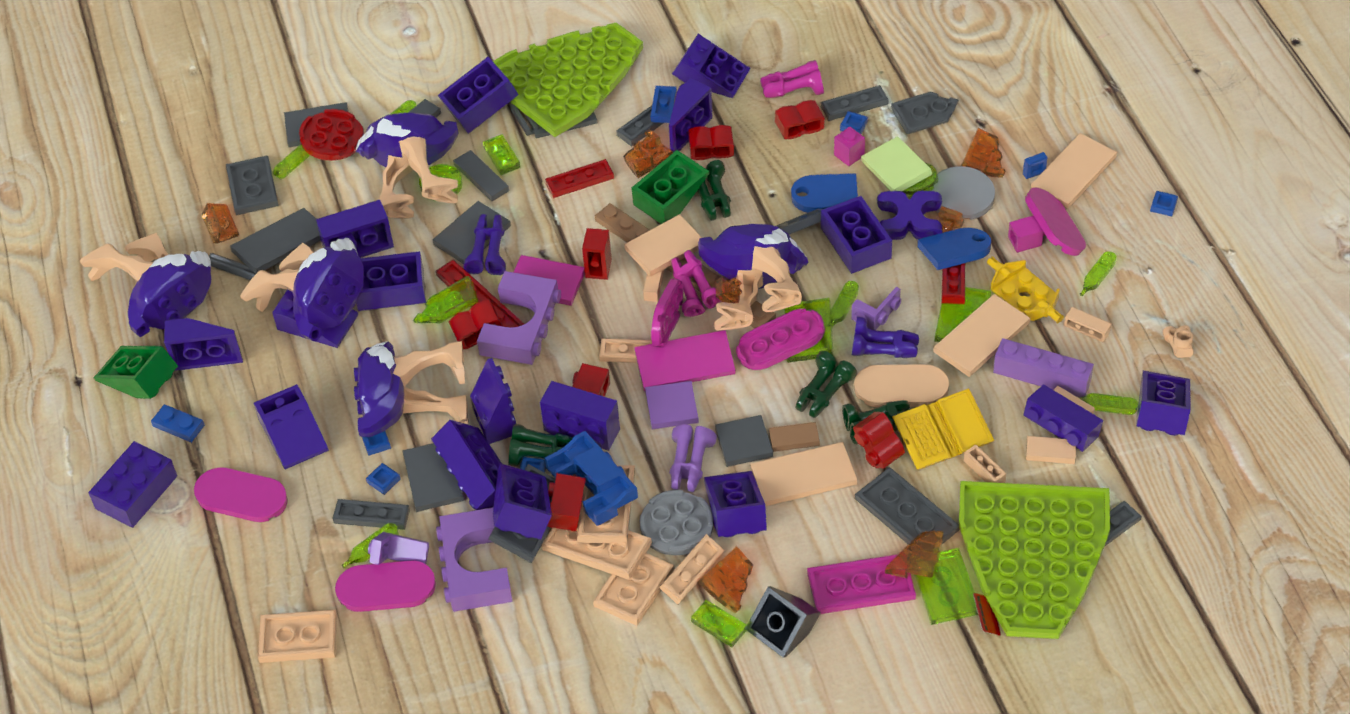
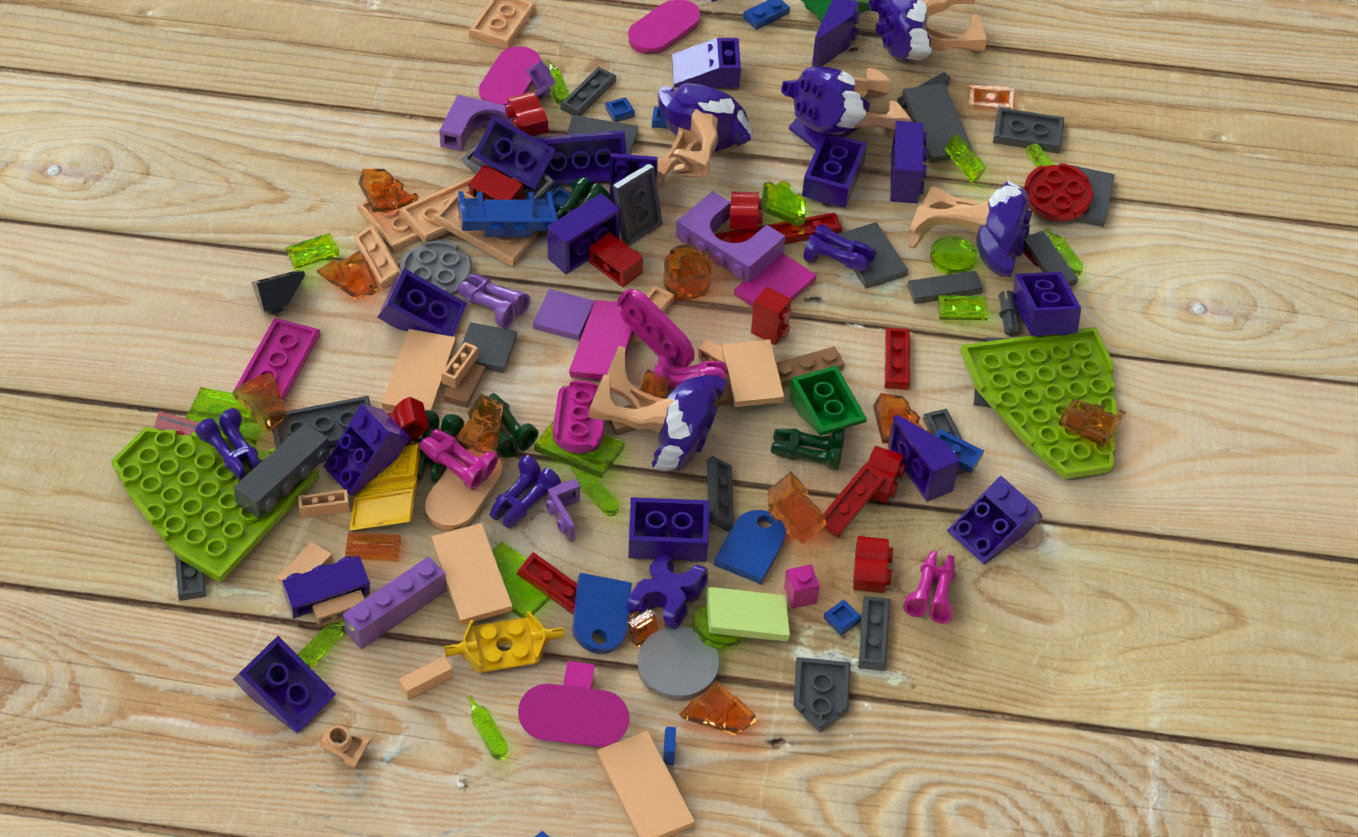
camera: 110 degrees right, 0 degrees up
none -> dark purple piece [195,408,261,480]
none -> dark grey brick [233,423,330,518]
none -> dark purple slope [323,404,410,496]
none -> clear orange tile [345,533,401,562]
none -> clear orange slope [359,169,419,212]
none -> dark pink piece [420,429,499,490]
none -> light nougat piece [441,342,478,389]
none -> clear orange slope [456,393,503,454]
none -> red brick [505,91,549,136]
none -> dark grey tile [613,164,663,245]
none -> clear orange brick [663,244,712,300]
none -> clear orange brick [767,471,826,544]
none -> red tile [818,463,886,538]
none -> clear neon green plate [945,134,986,183]
none -> dark grey axle [998,290,1019,337]
none -> clear orange slope [1058,399,1127,447]

